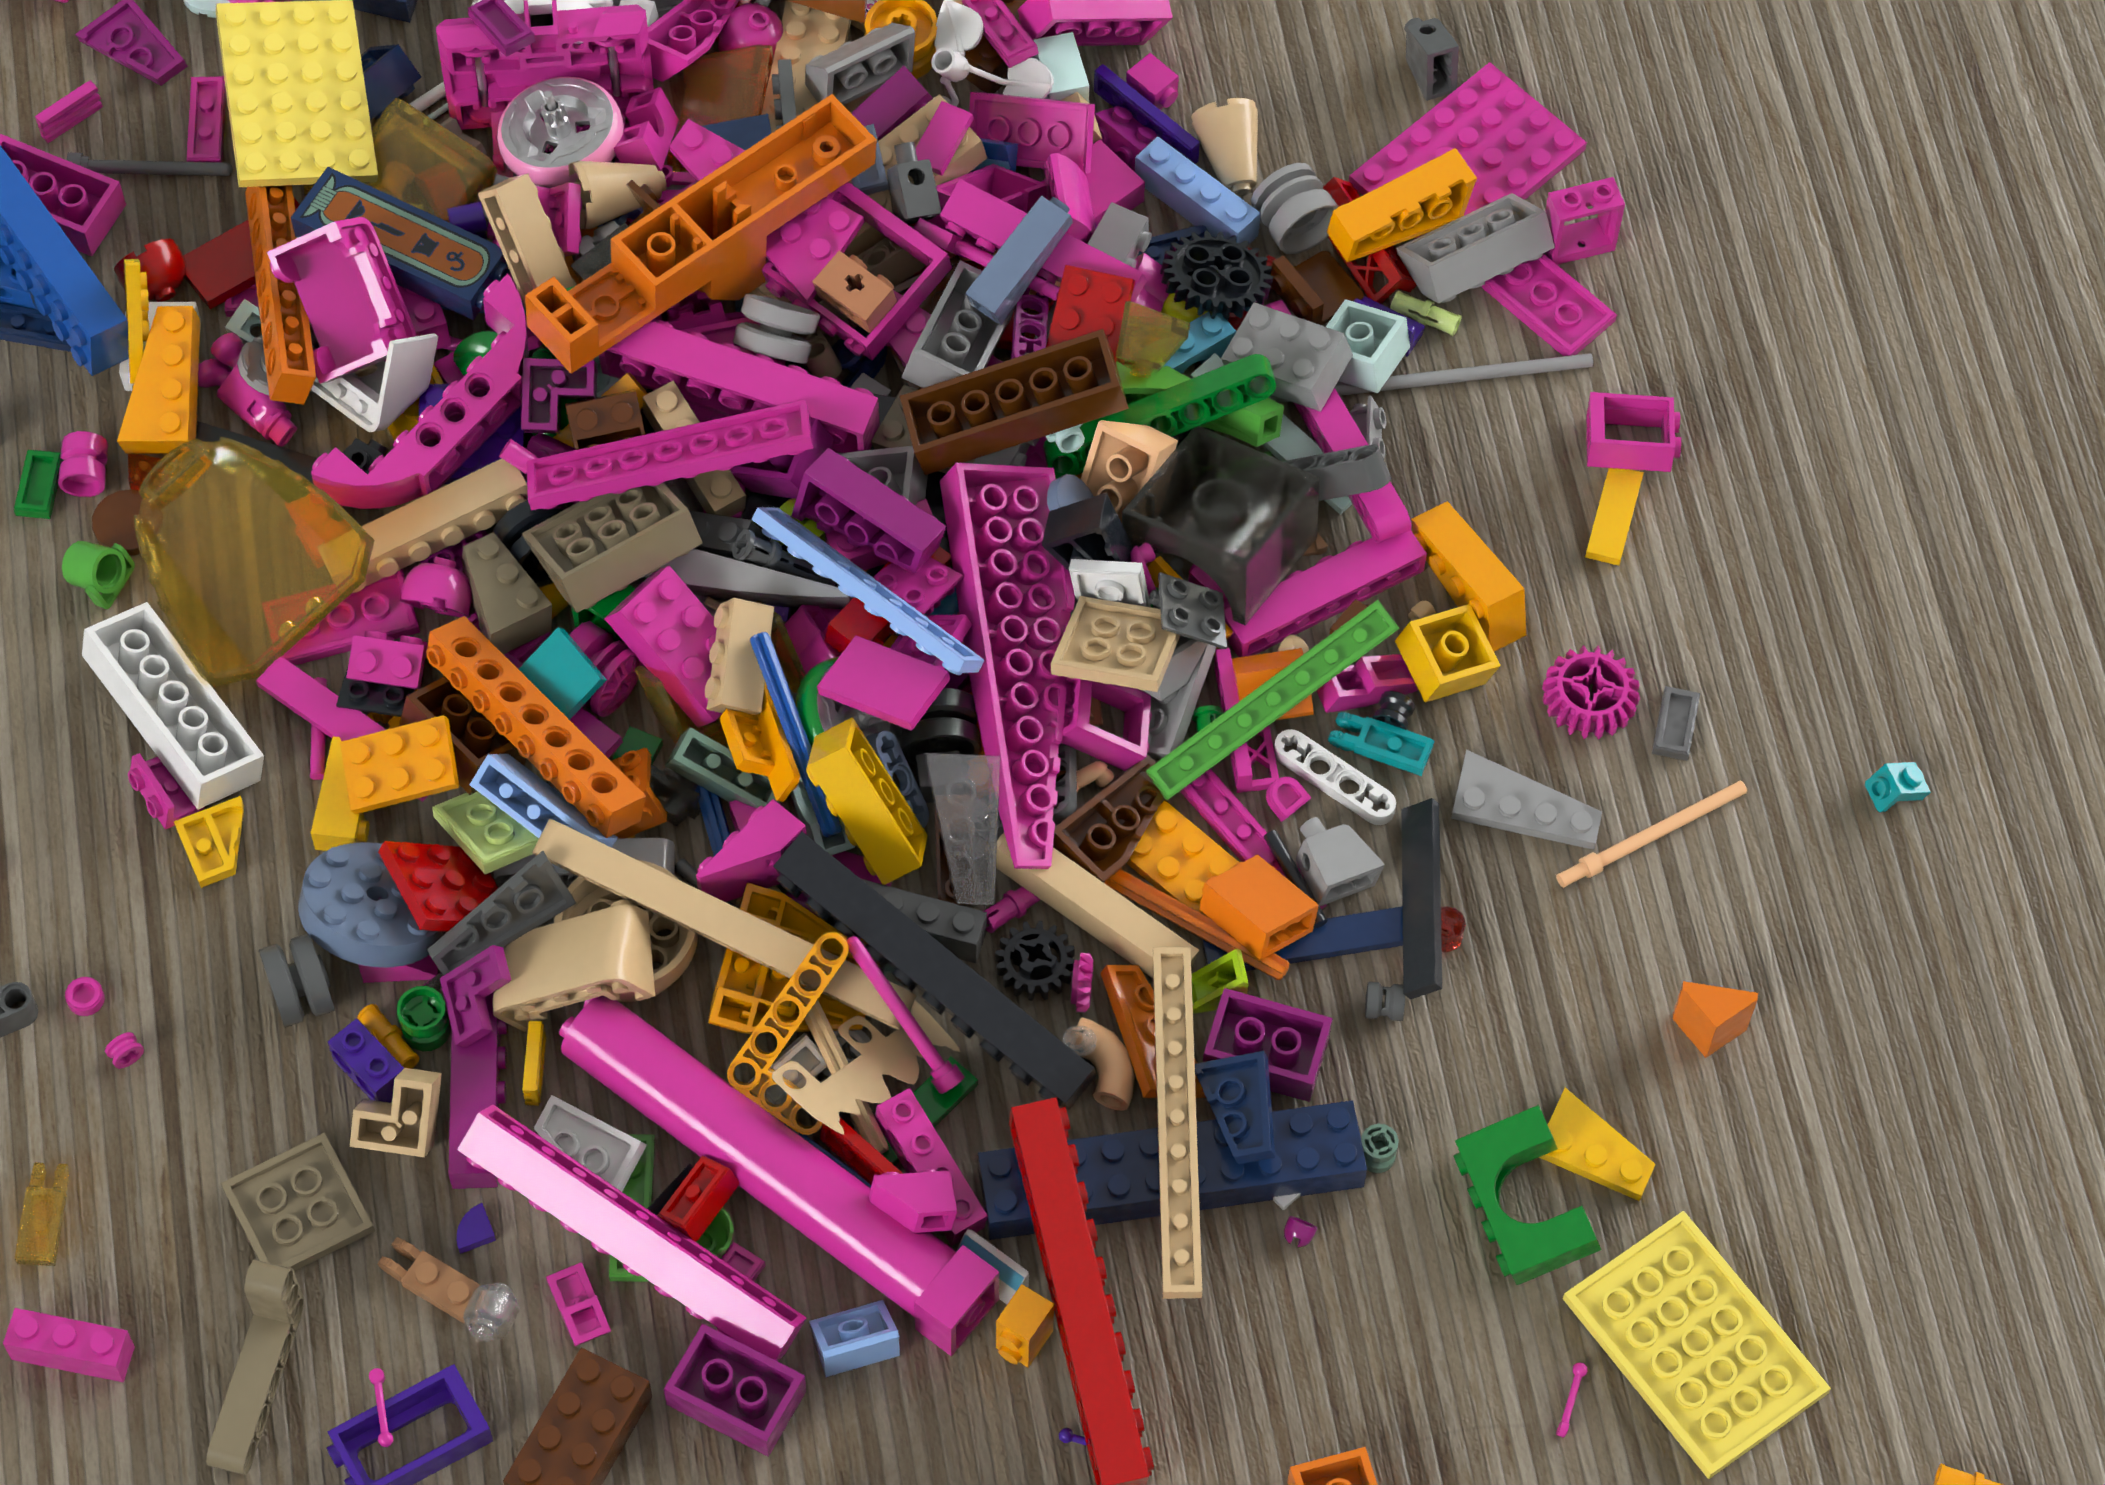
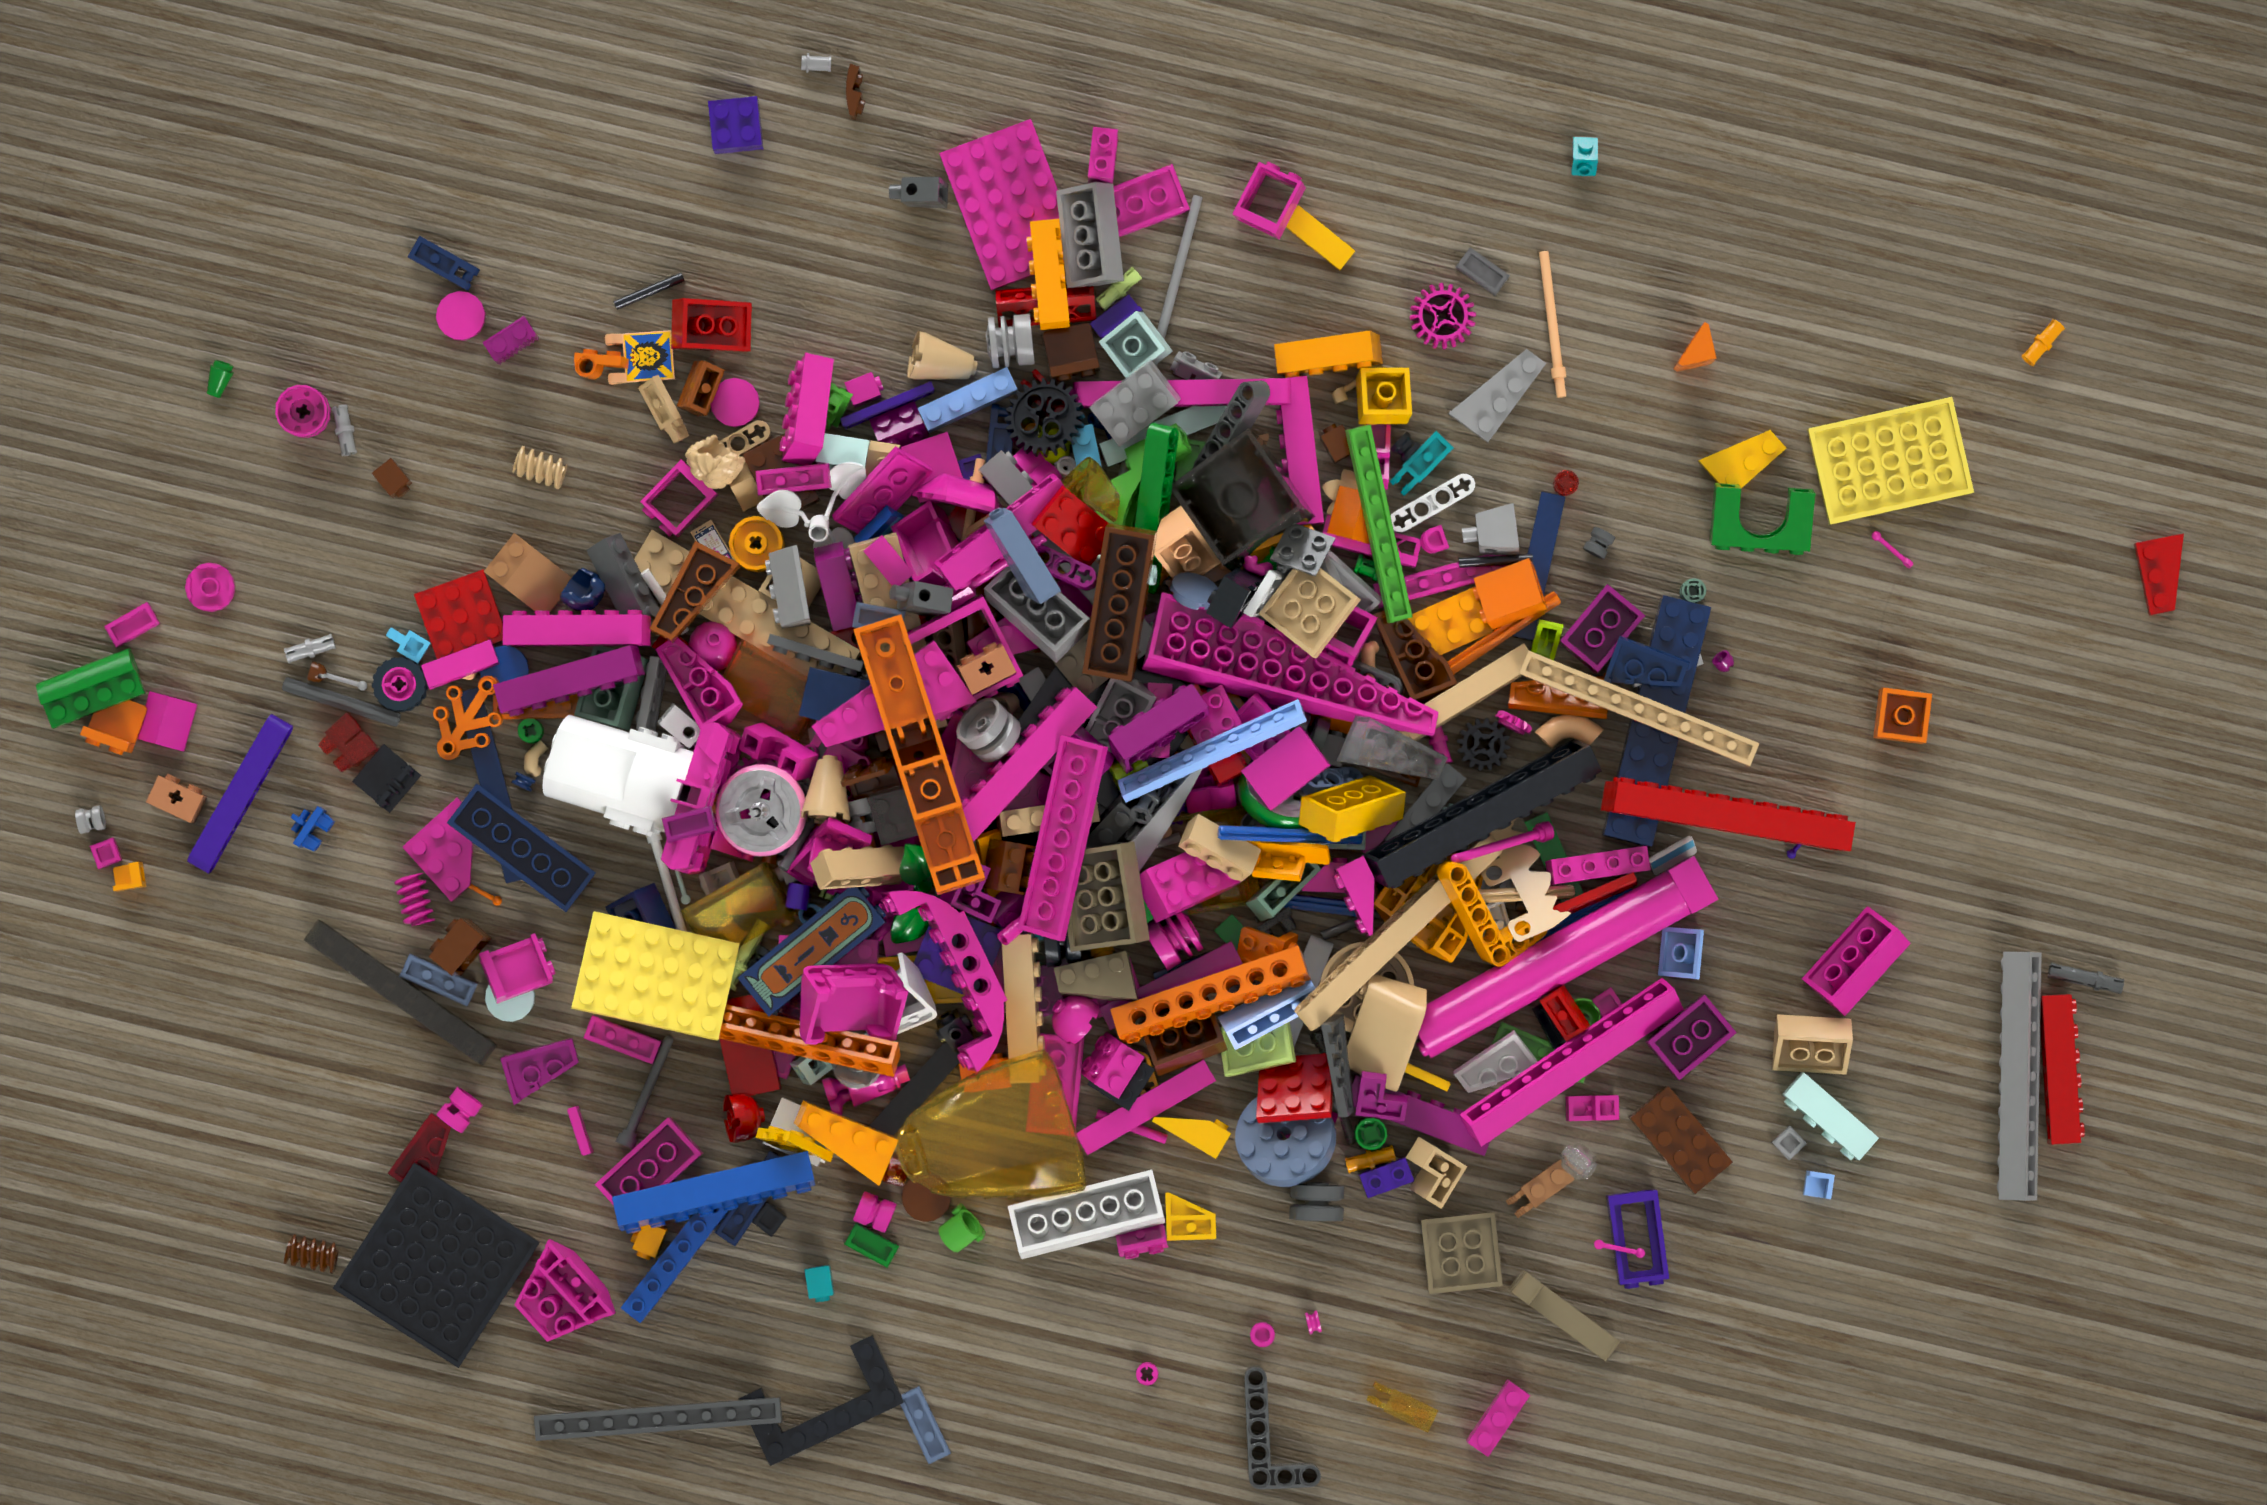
camera: 65 degrees left, 25 degrees up
light orange plate [340,715,460,814] -> none
dark purple tile [457,1203,496,1254] -> none
teal tile [519,627,607,720] -> none
dark pink slope [869,1169,957,1233] -> none
light orange brick [996,1284,1054,1368] -> none
clear pin [1063,1026,1097,1056] -> none
black tile [1401,798,1442,1000] -> none
none -> black tile [752,1202,787,1237]
none -> bright green hips [825,382,853,429]

